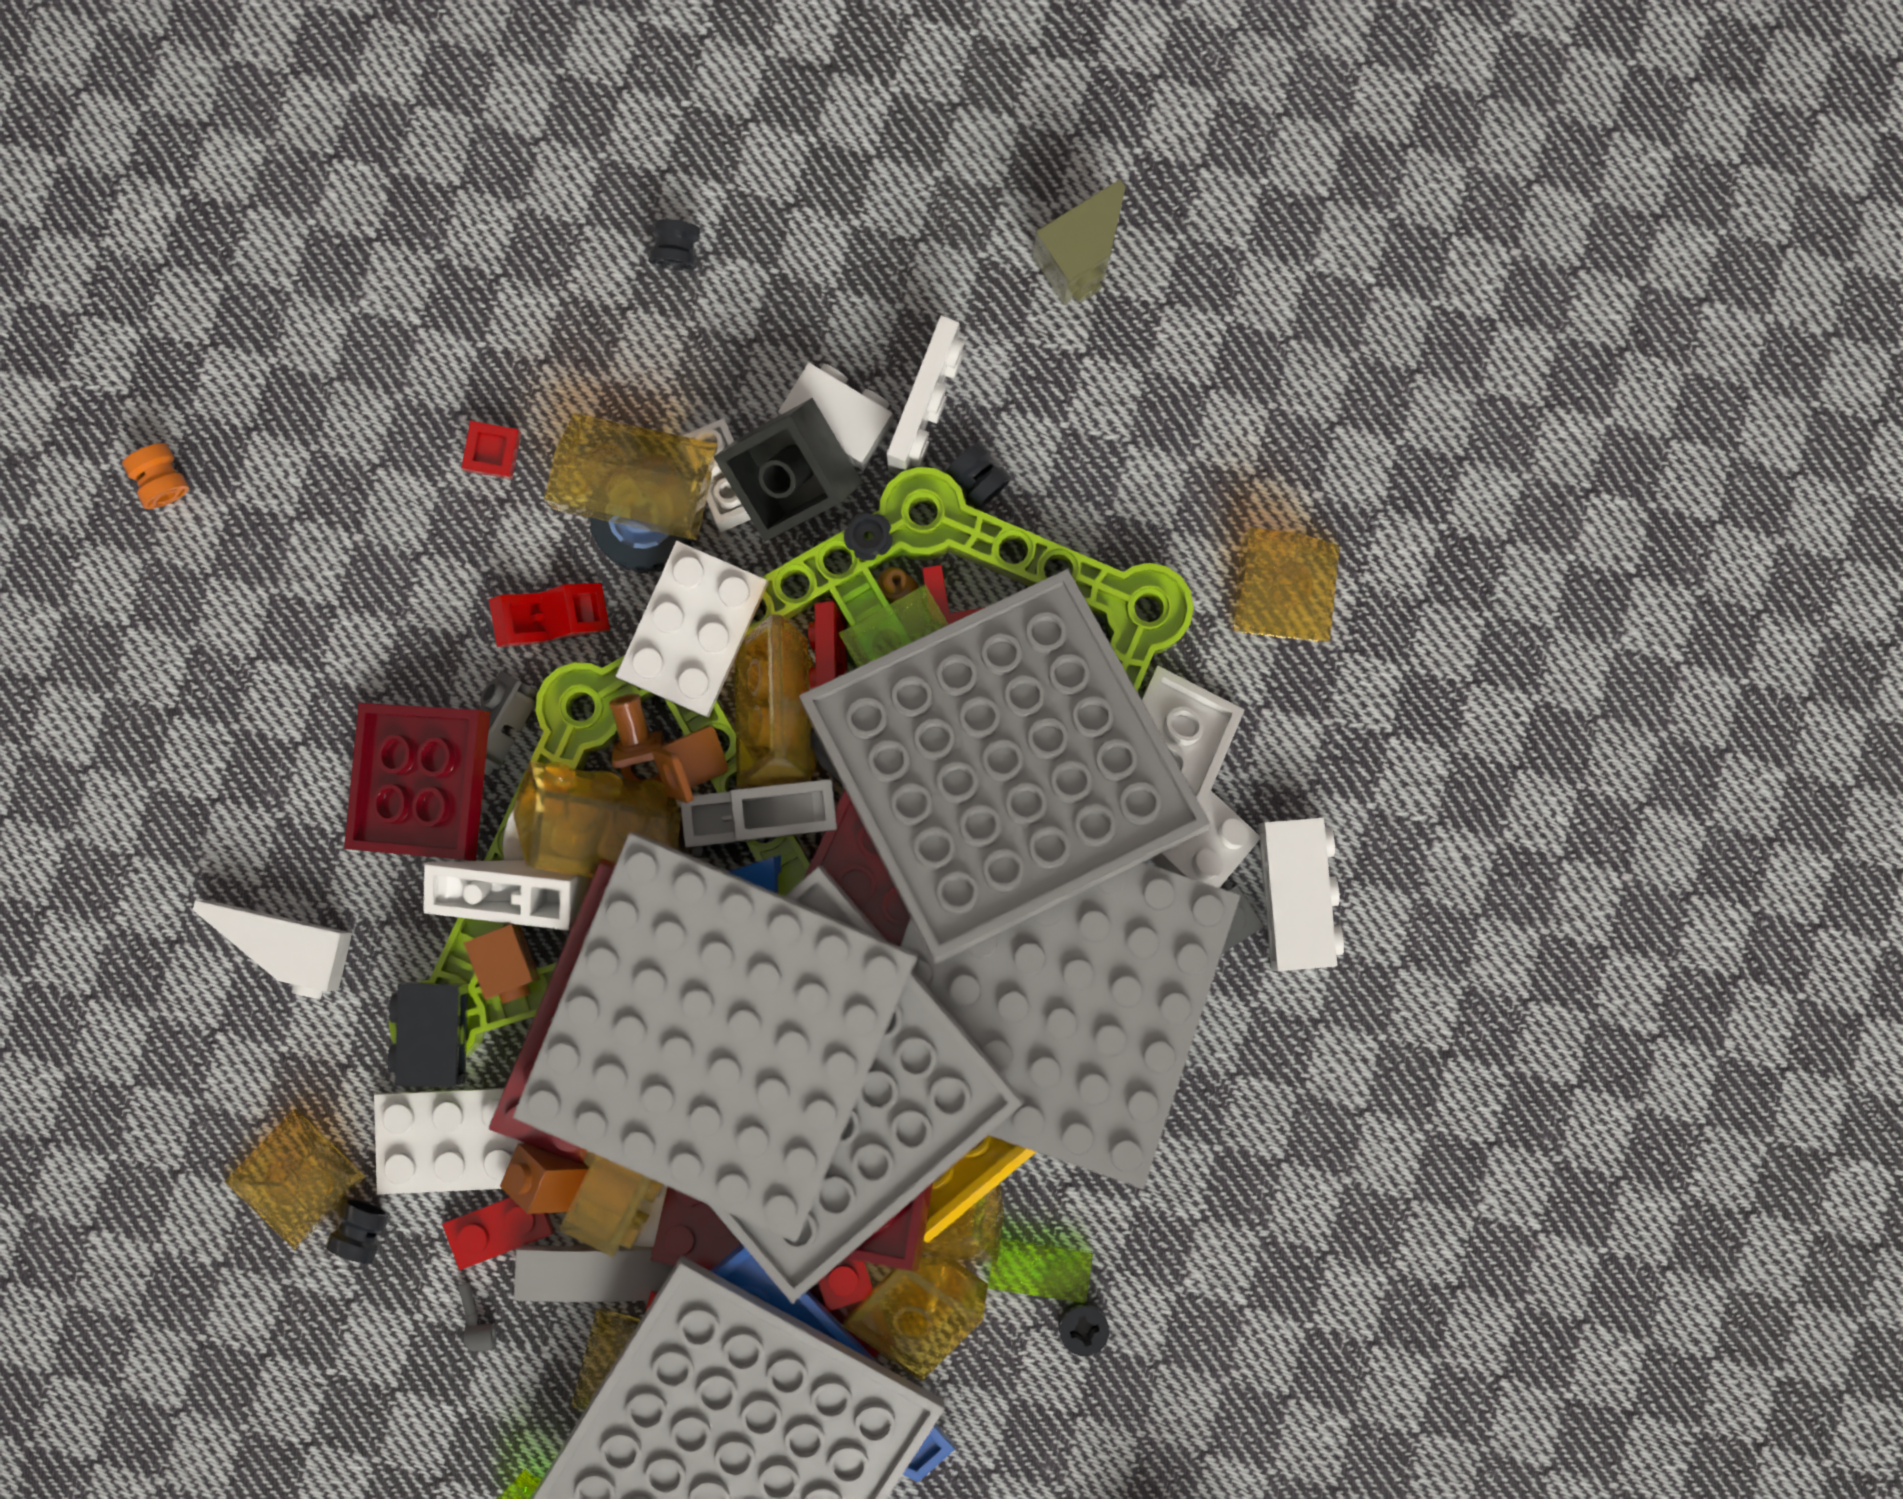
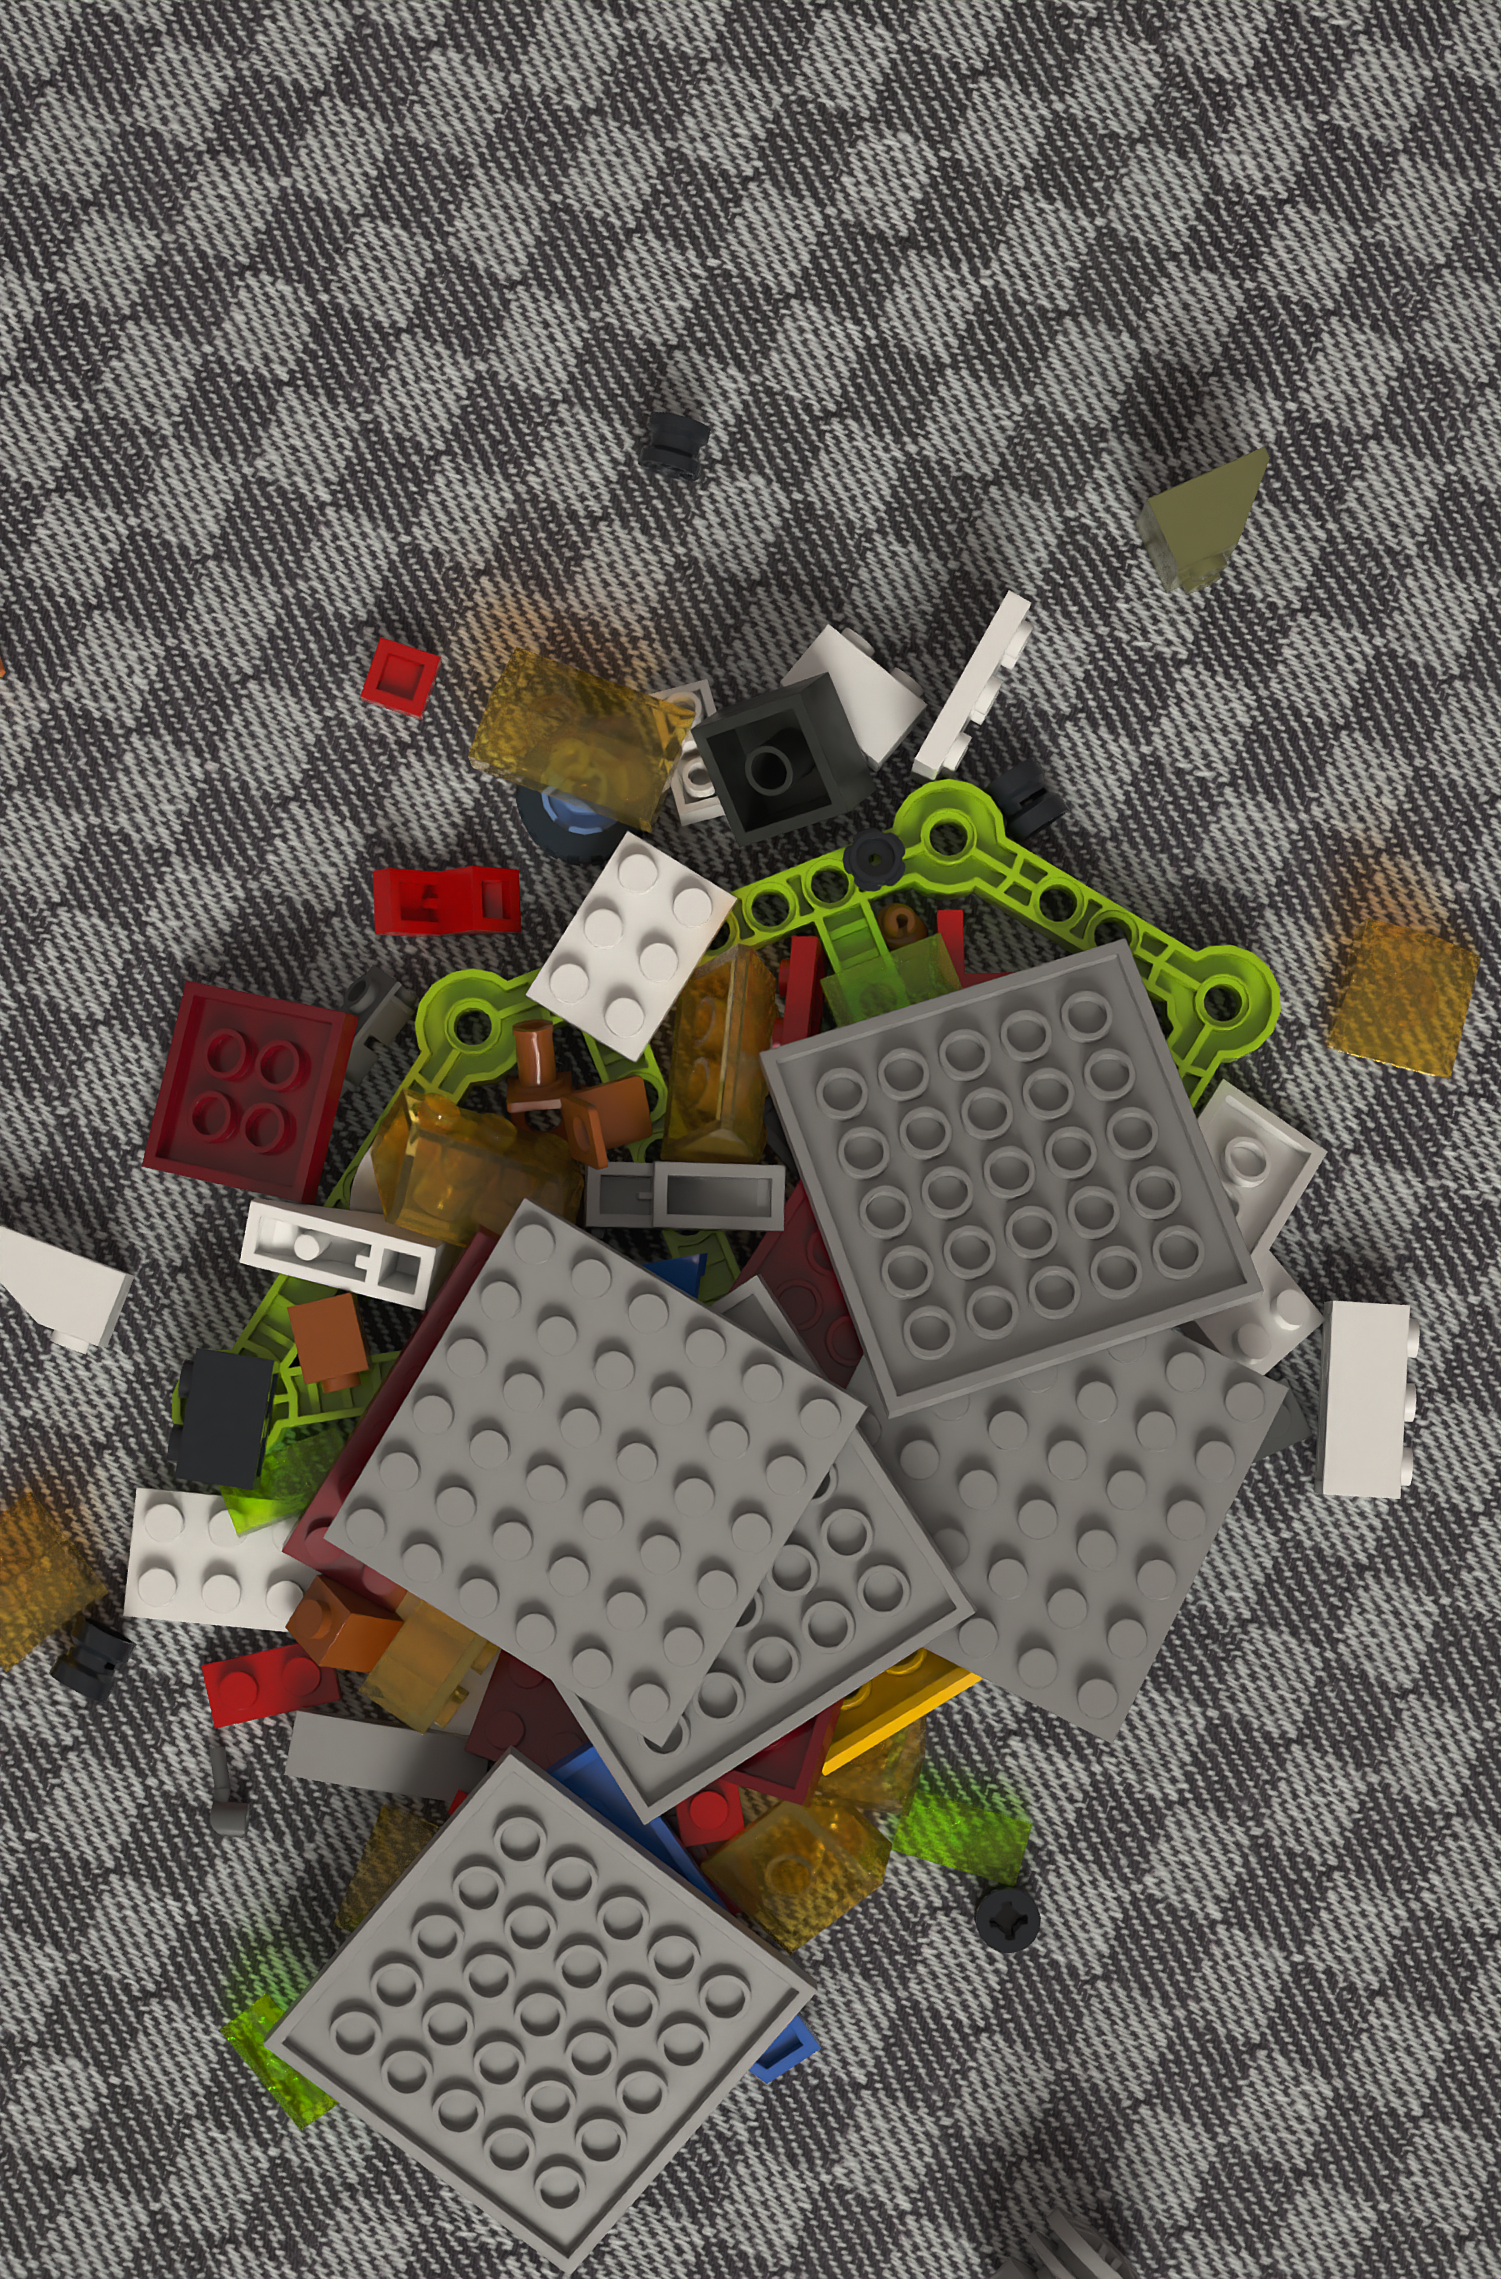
camera: 10 degrees right, 0 degrees up
none -> clear neon green plate [218,1428,342,1538]

